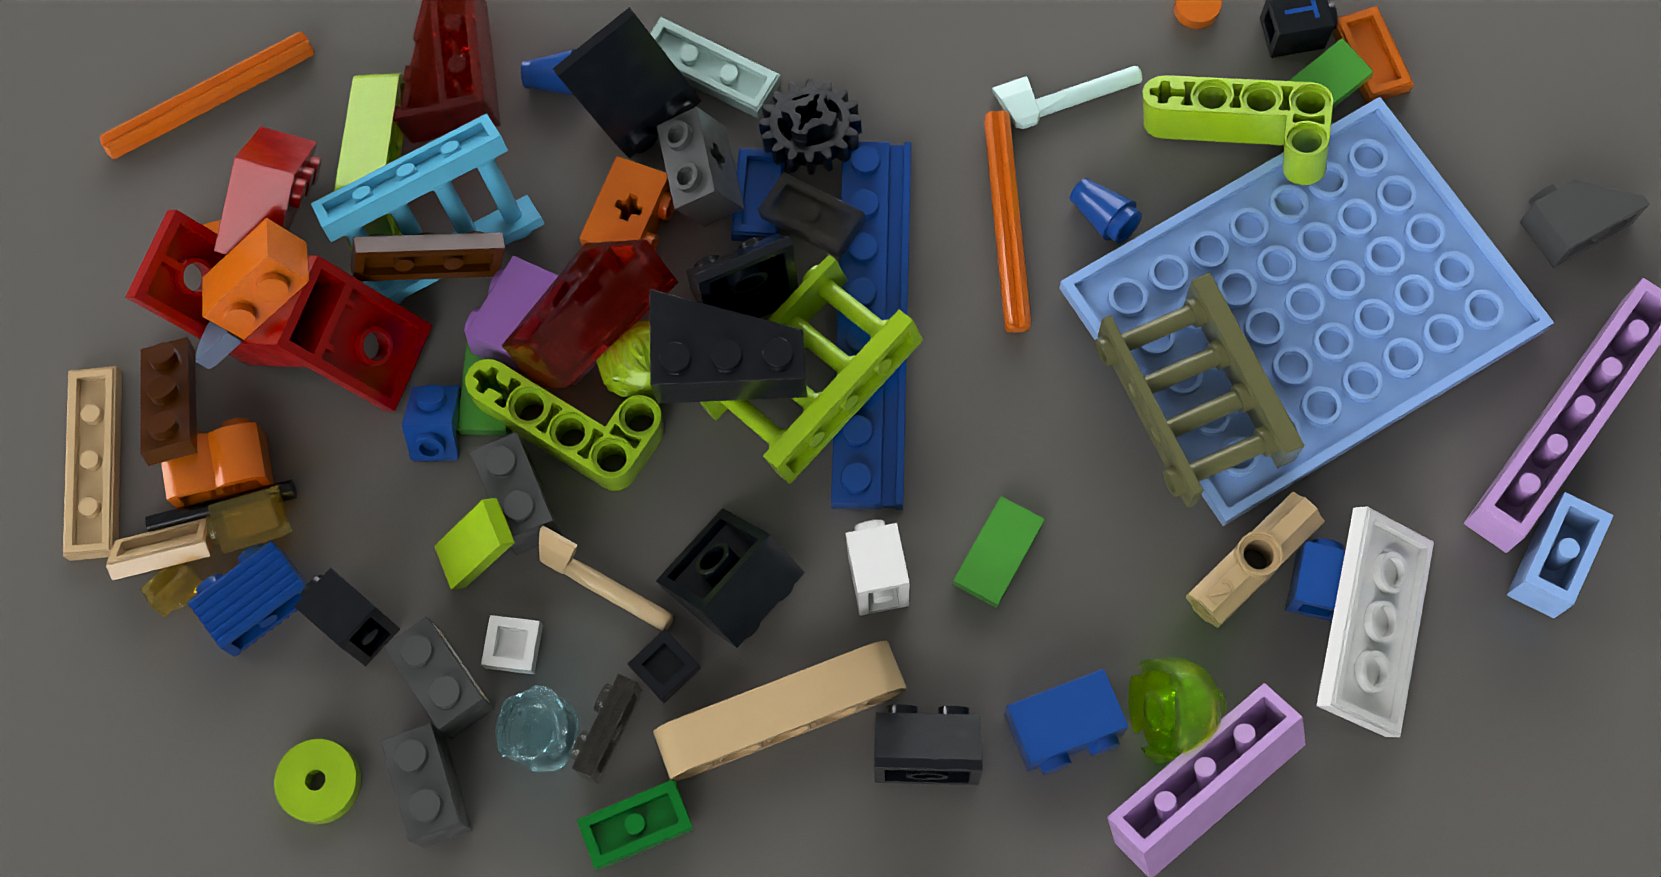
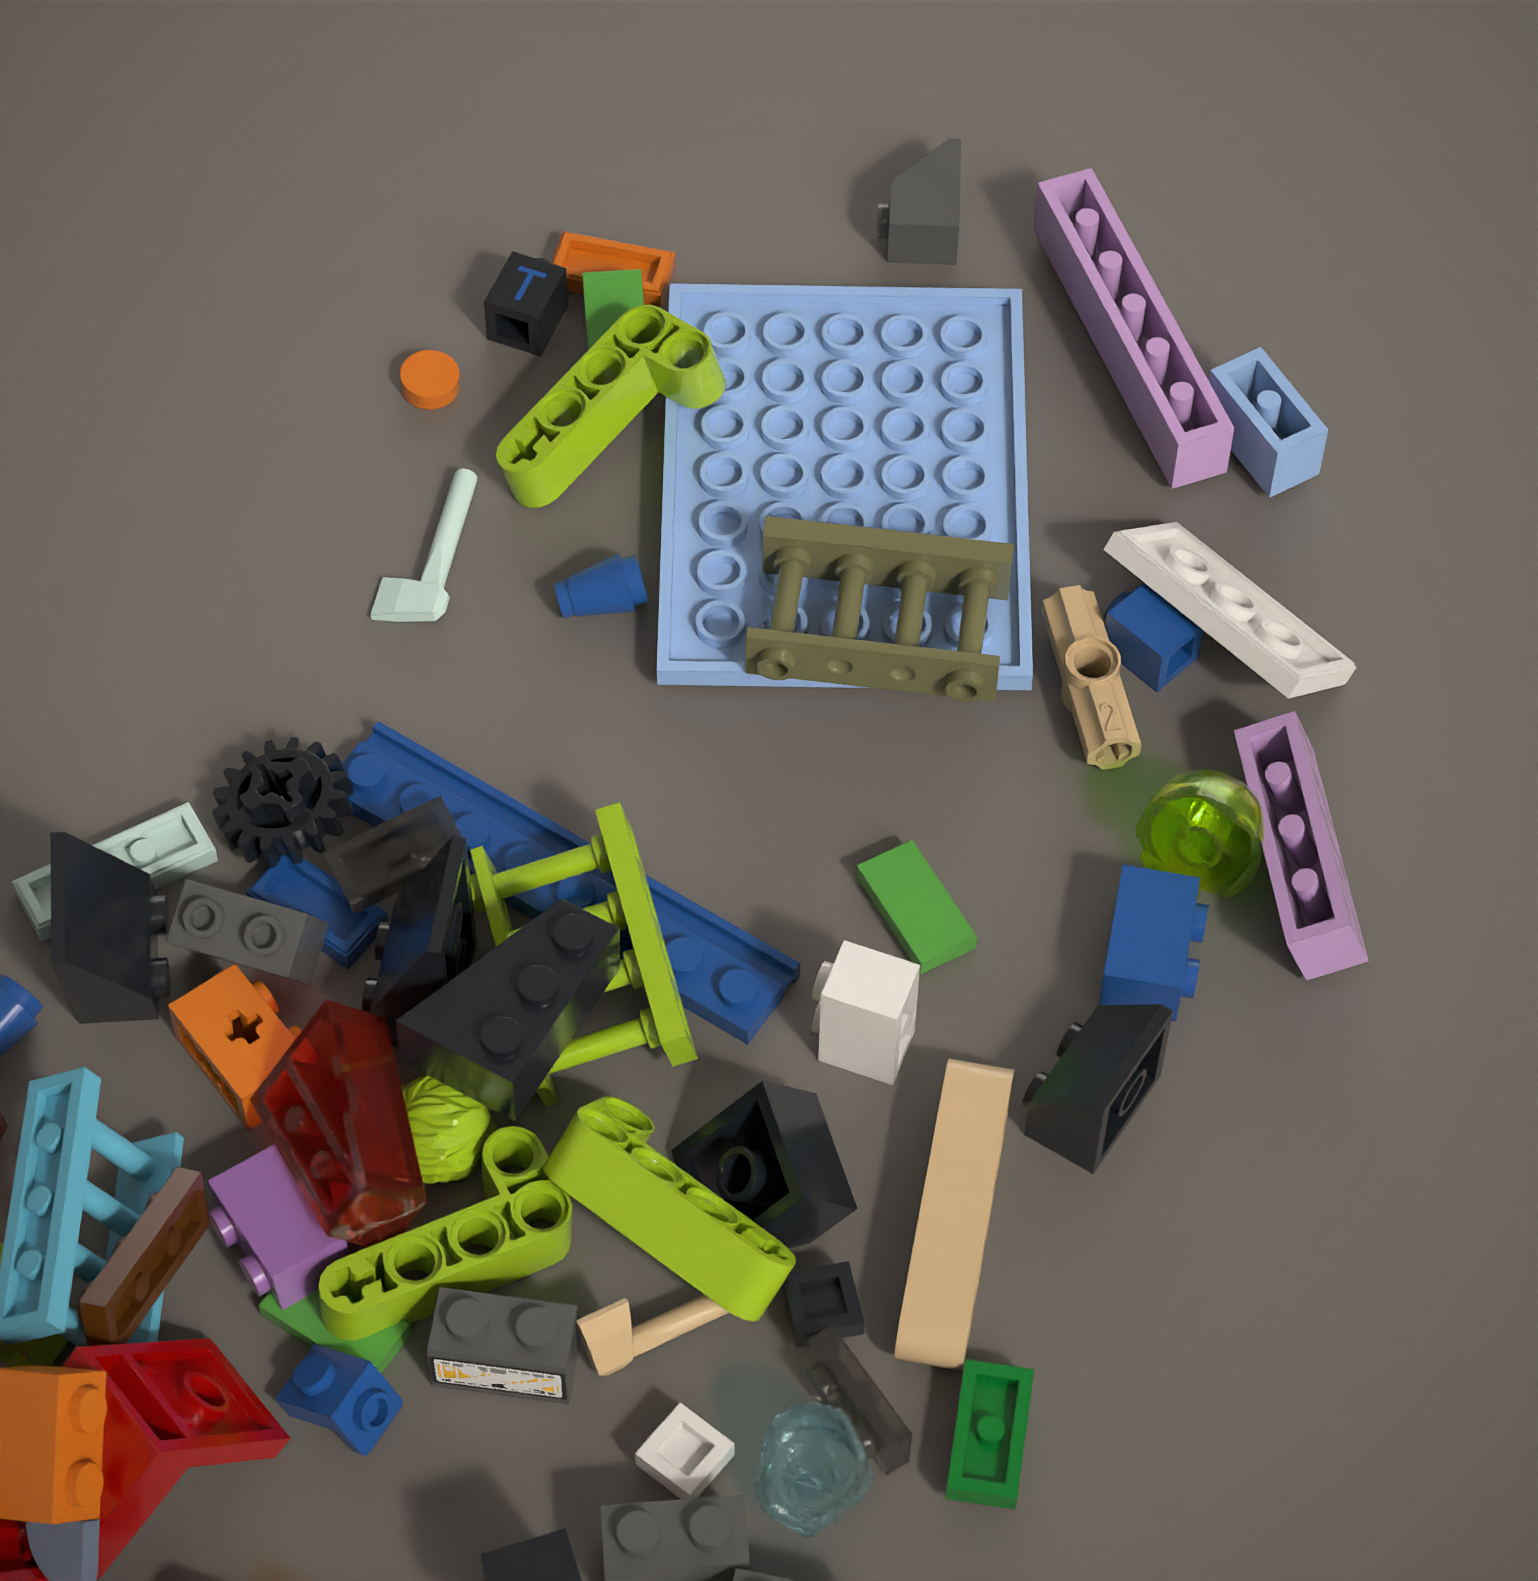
camera: 65 degrees left, 15 degrees down
lime tile [434,498,515,590] -> none
orange axle [984,110,1031,333] -> none
none -> lime beam [543,1096,796,1322]

